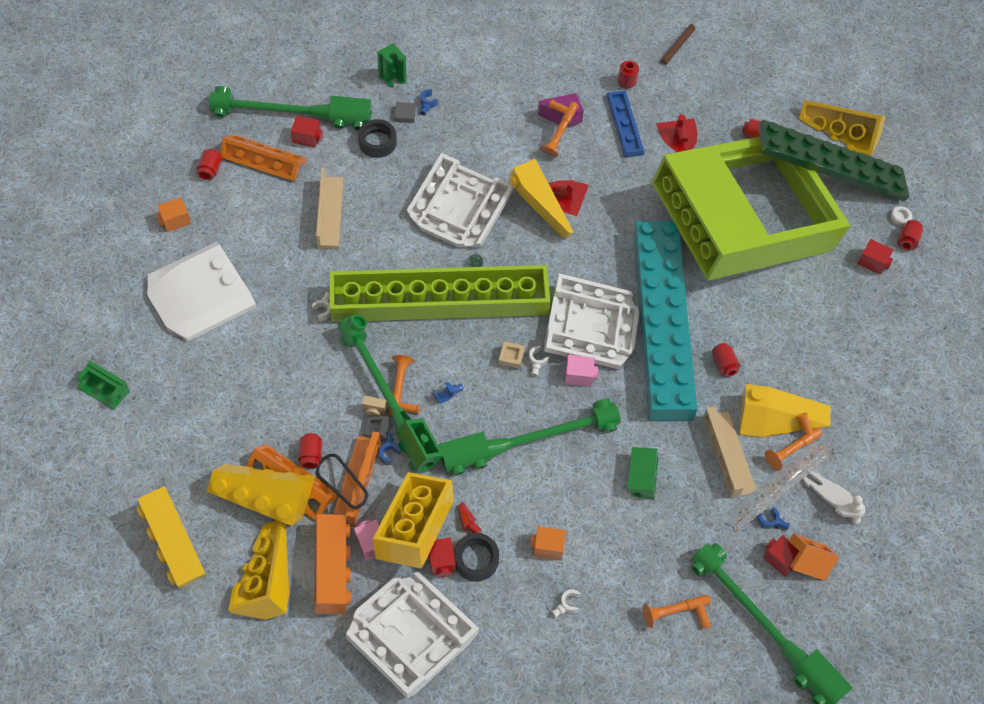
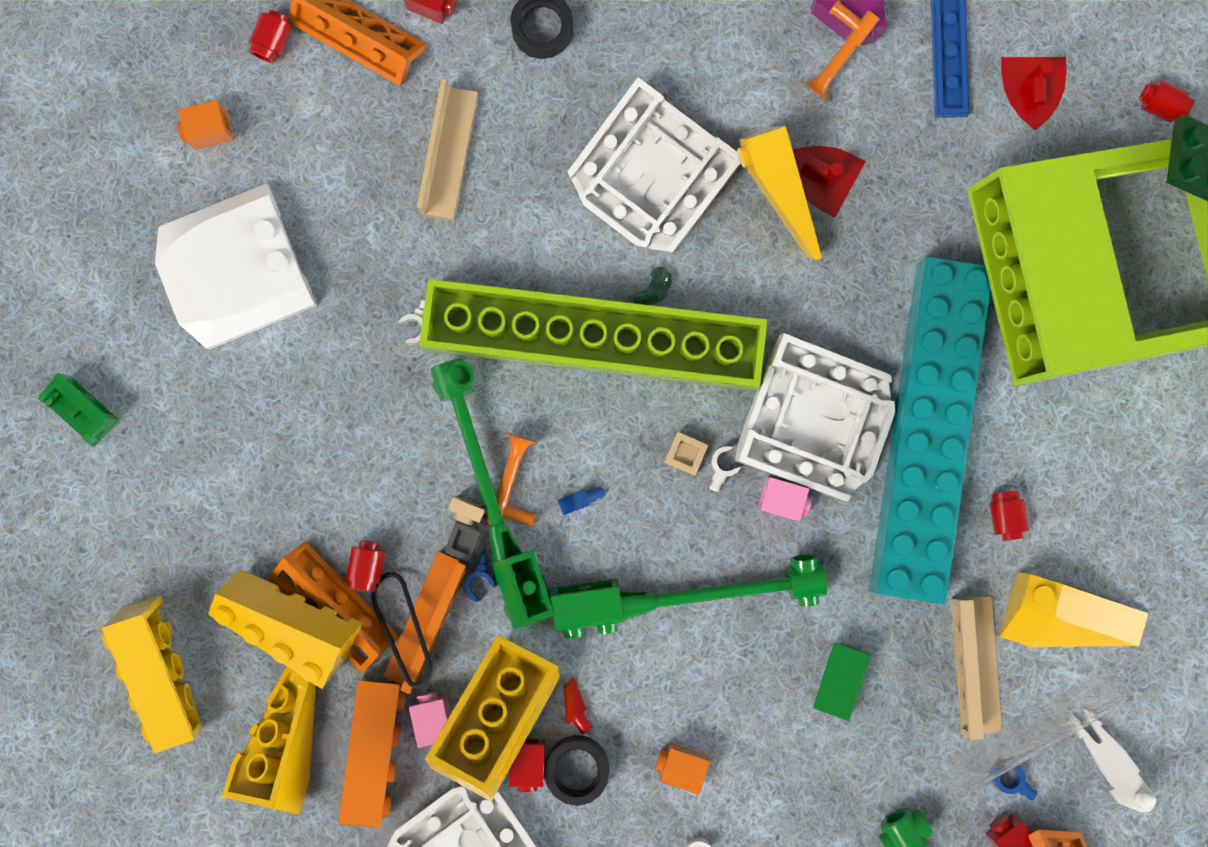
camera: 15 degrees right, 25 degrees up
orange piece [765,413,822,471] -> none

